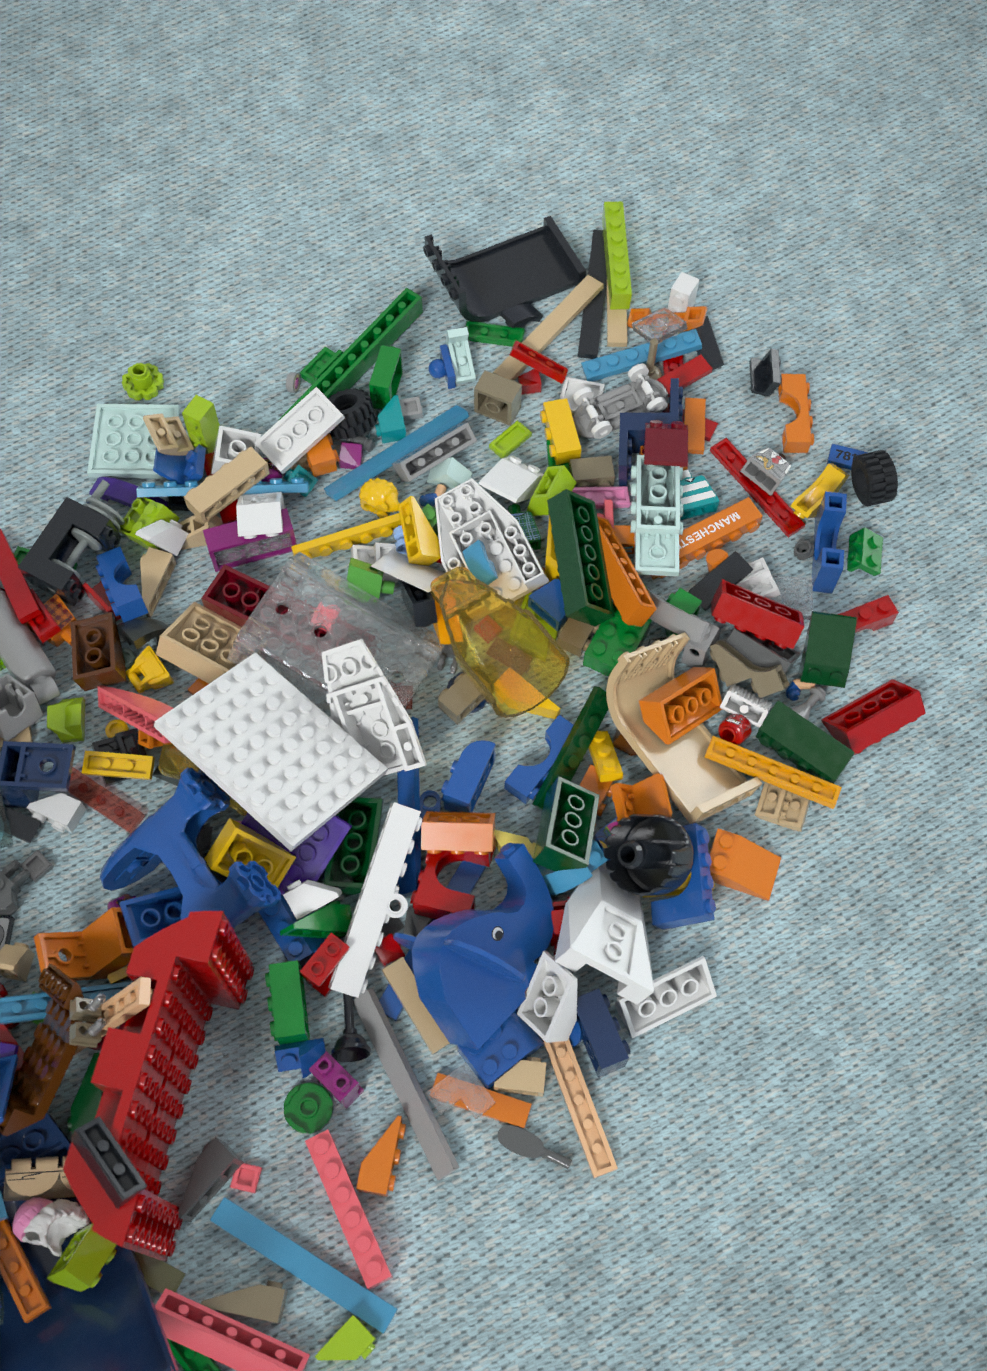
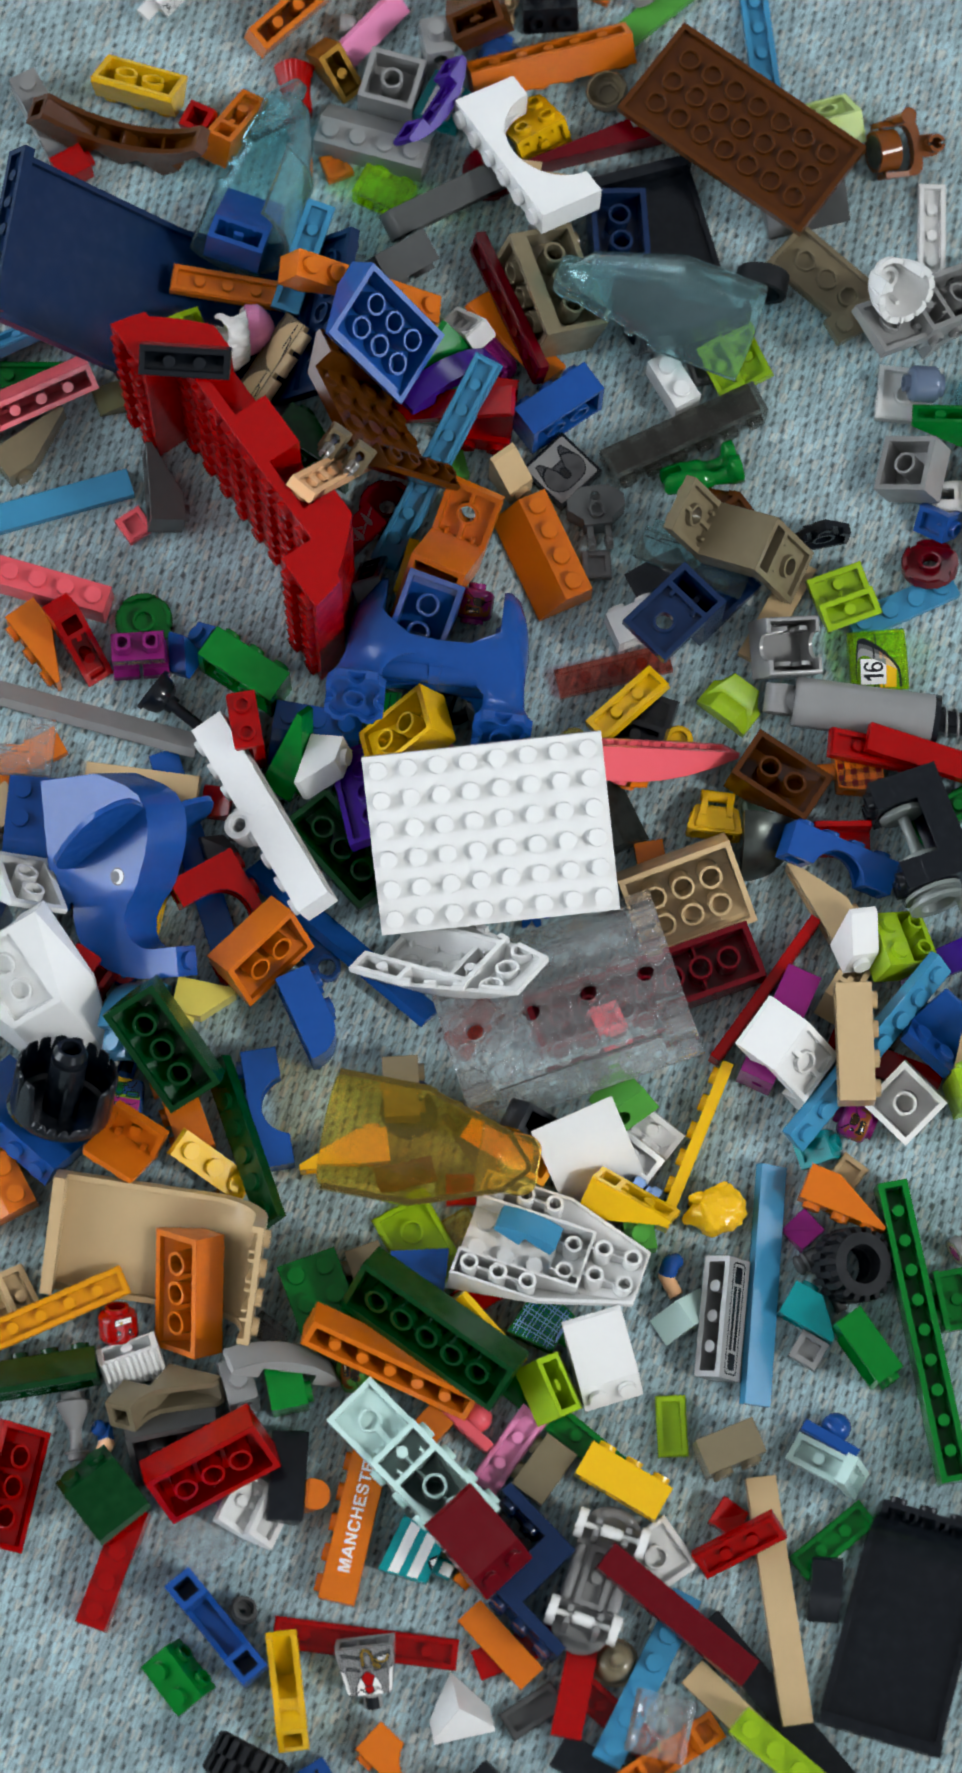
camera: 130 degrees right, 10 degrees up
white plate [255,387,345,474] -> none
none -> red slope [41,592,114,687]
none -> white slope [429,1672,495,1745]
none -> orange slope [494,489,593,621]
none -> dark grey tile [498,1681,558,1741]
none -> dark red tile [595,1543,760,1687]
none -> red tile [708,915,821,1067]

